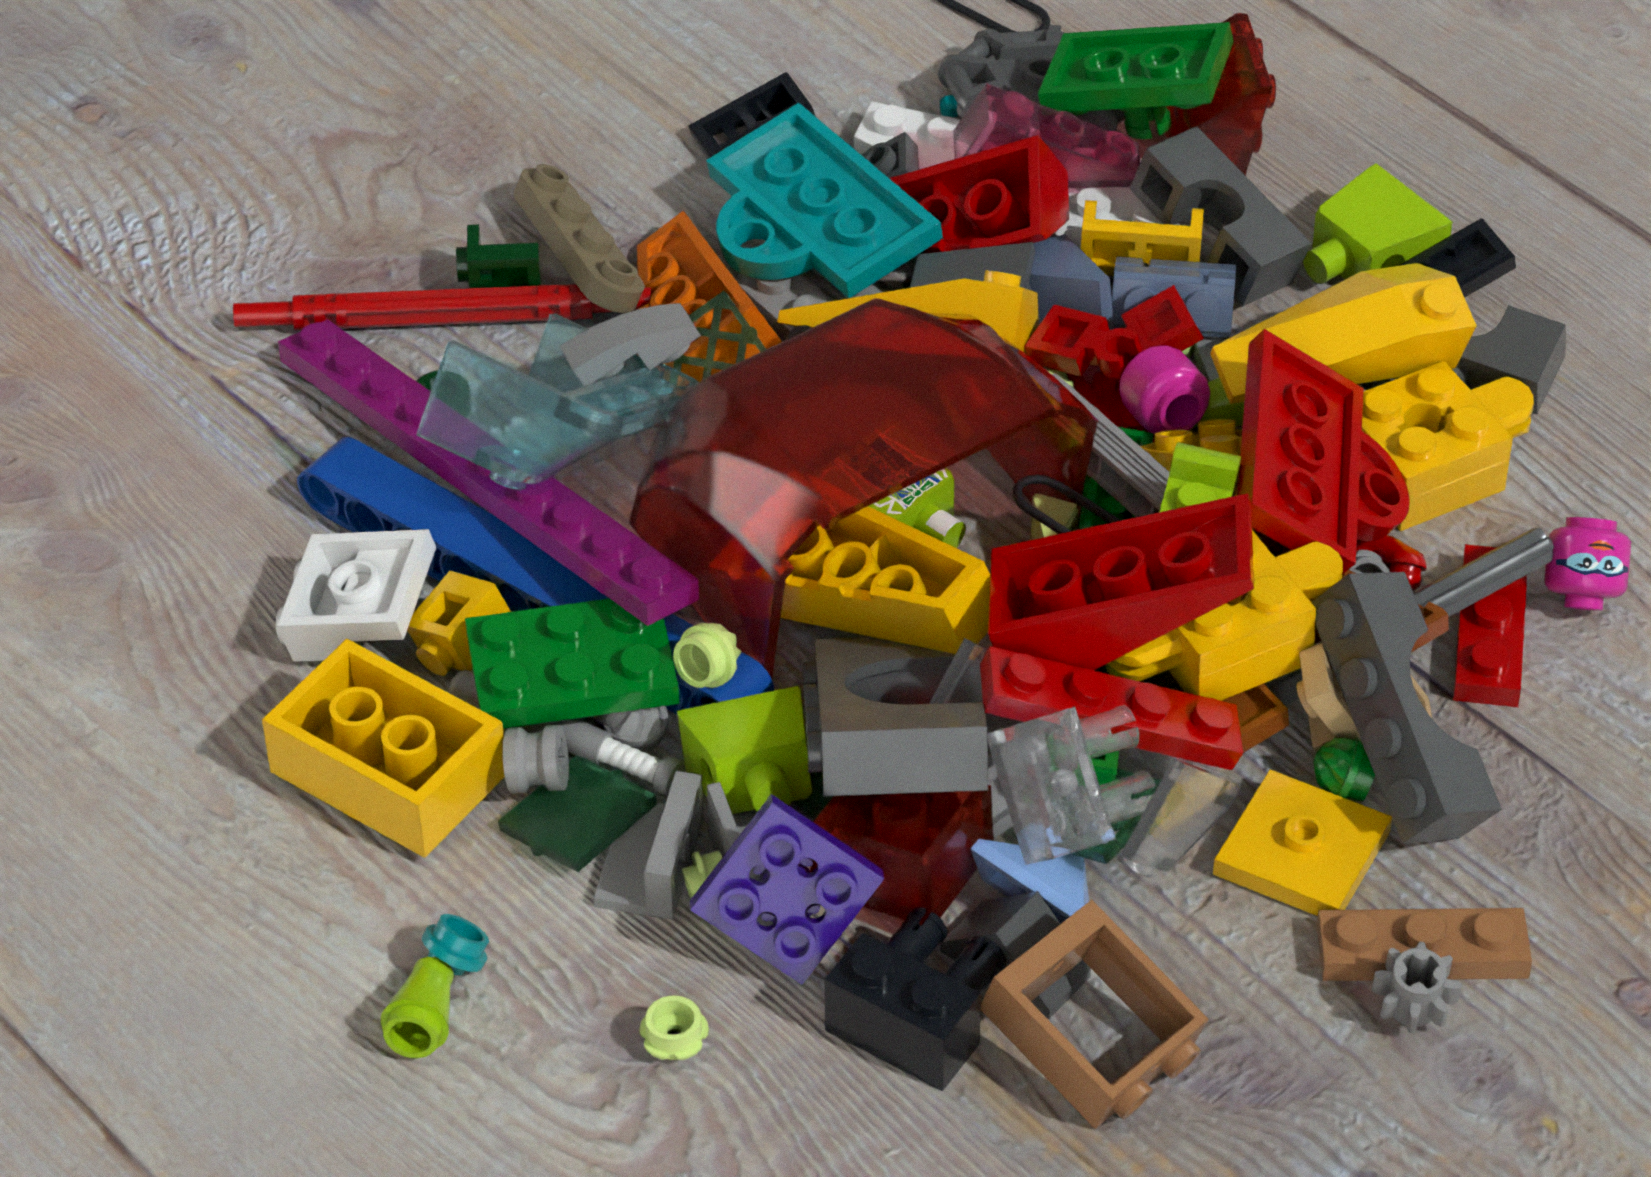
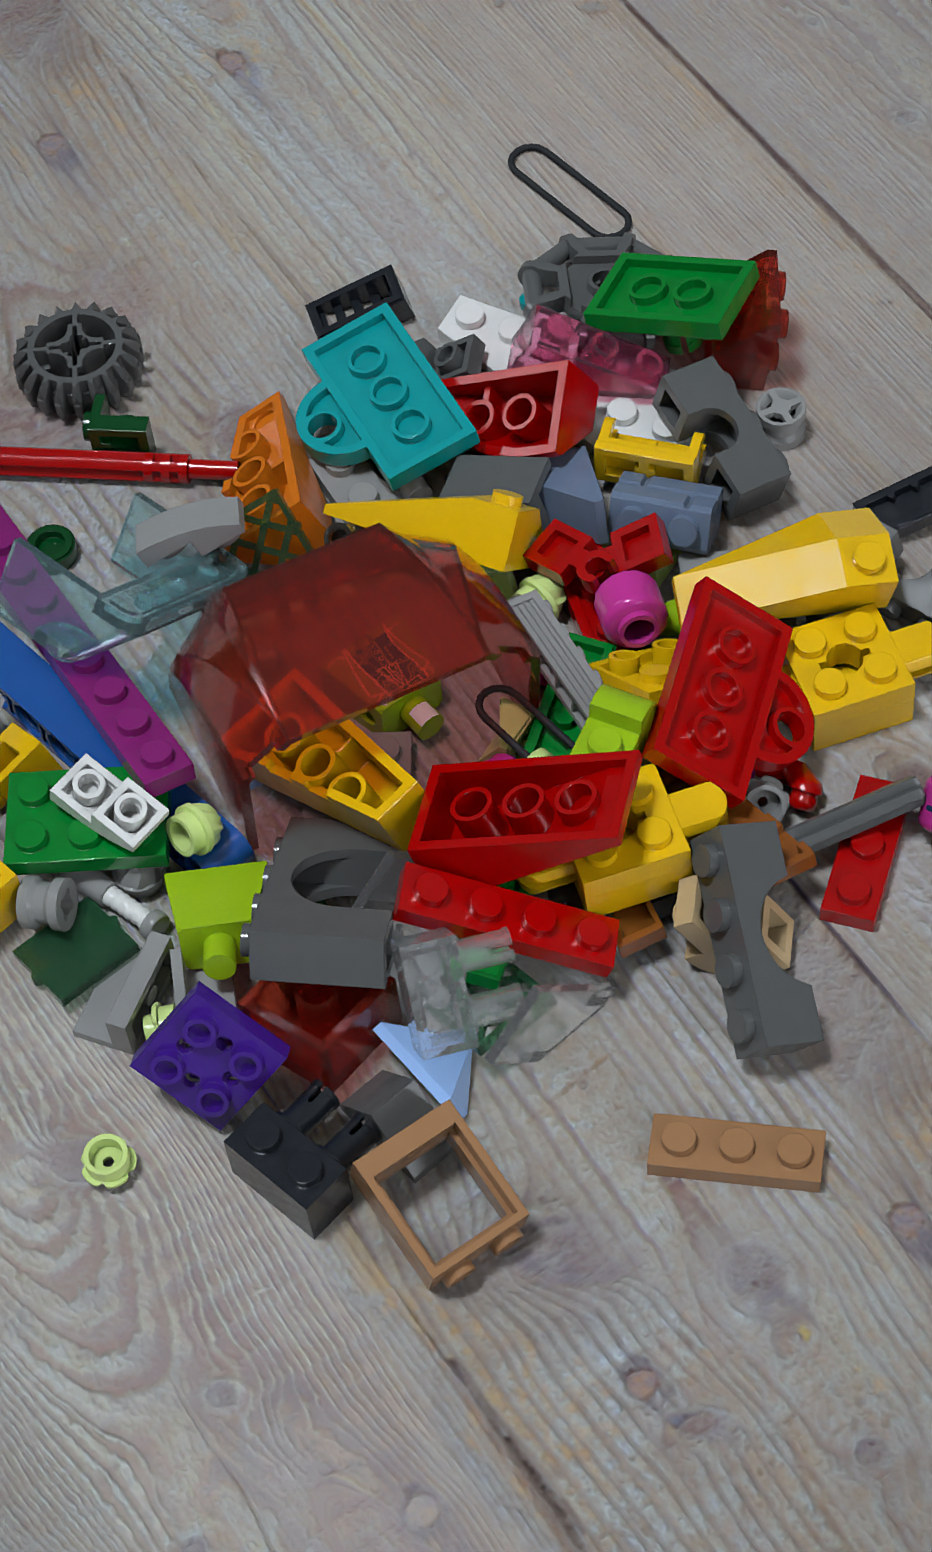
camera: 15 degrees right, 10 degrees up
dark tan plate [513,164,645,313] -> none
yellow plate [1213,769,1392,916] -> none
lime torso [1303,163,1453,284] -> none
green plate [1313,737,1375,802] -> none
light grey gear [1372,941,1462,1034] -> none
none -> dark grey gear [13,301,145,422]
none -> white slope [50,753,169,852]
none -> light grey wheel [756,387,806,451]

